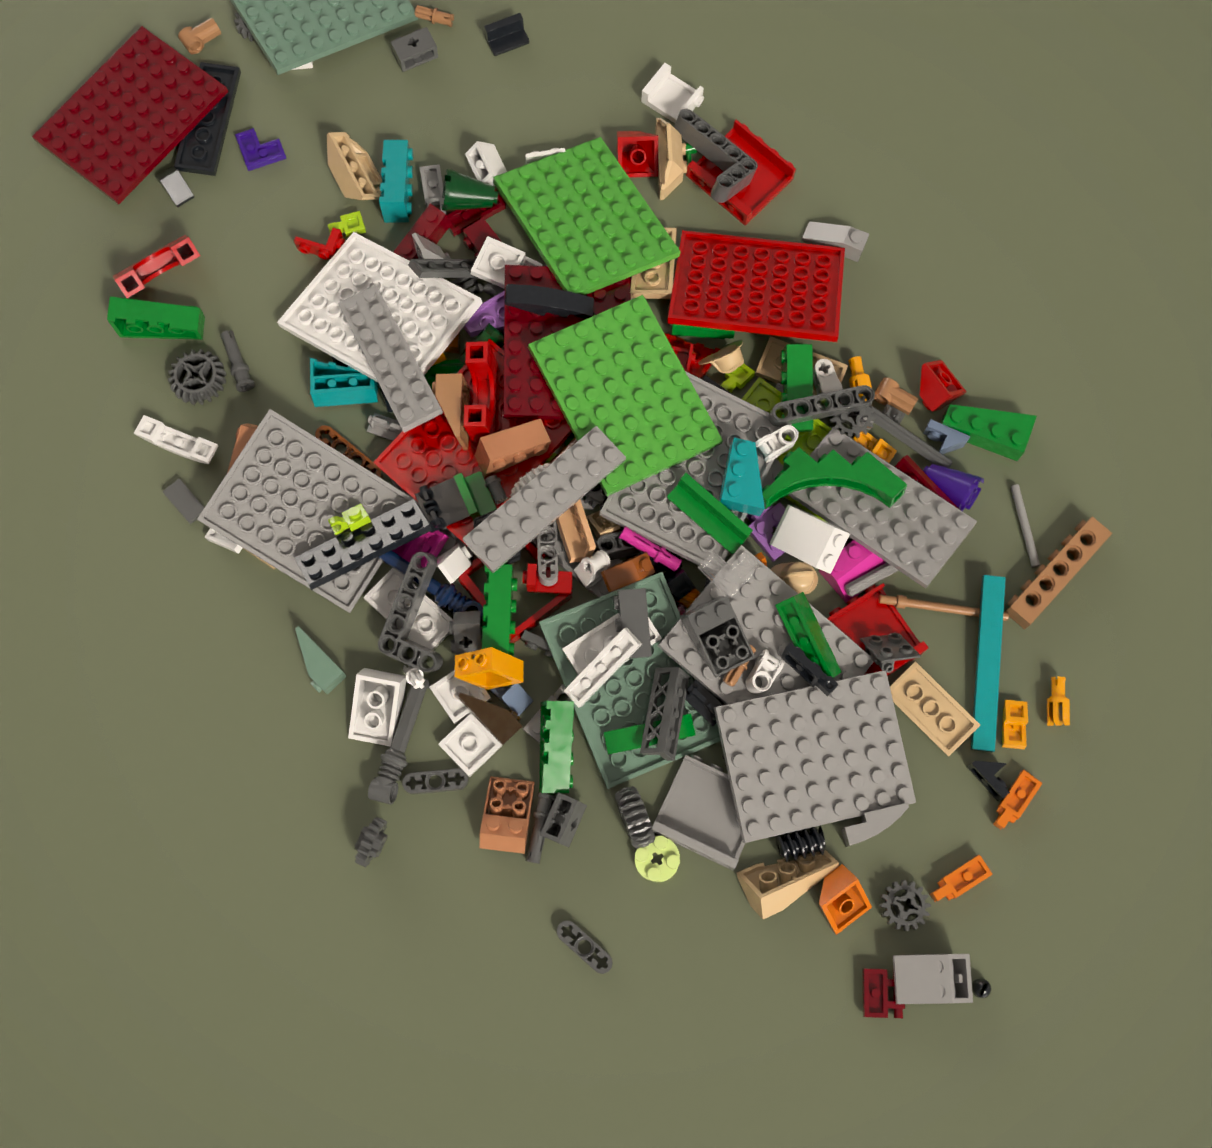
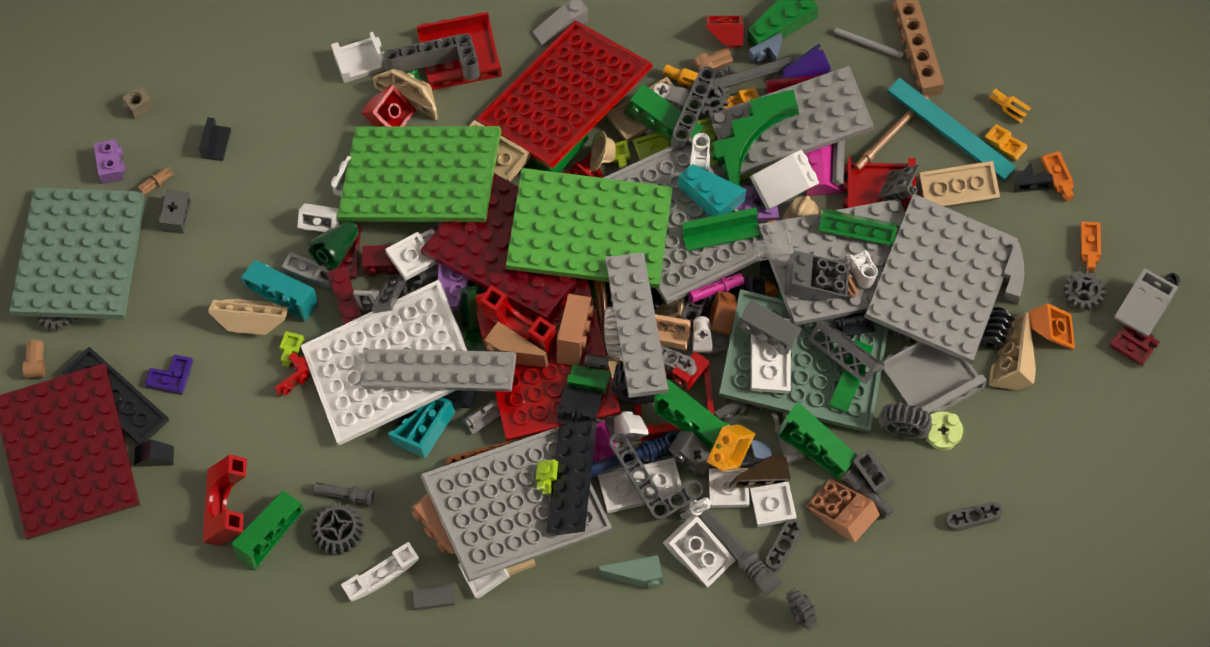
camera: 50 degrees left, 10 degrees down
black slope [505,284,594,319] -> none
white plate [564,628,642,708] -> none
black hinge [781,643,838,697] -> none

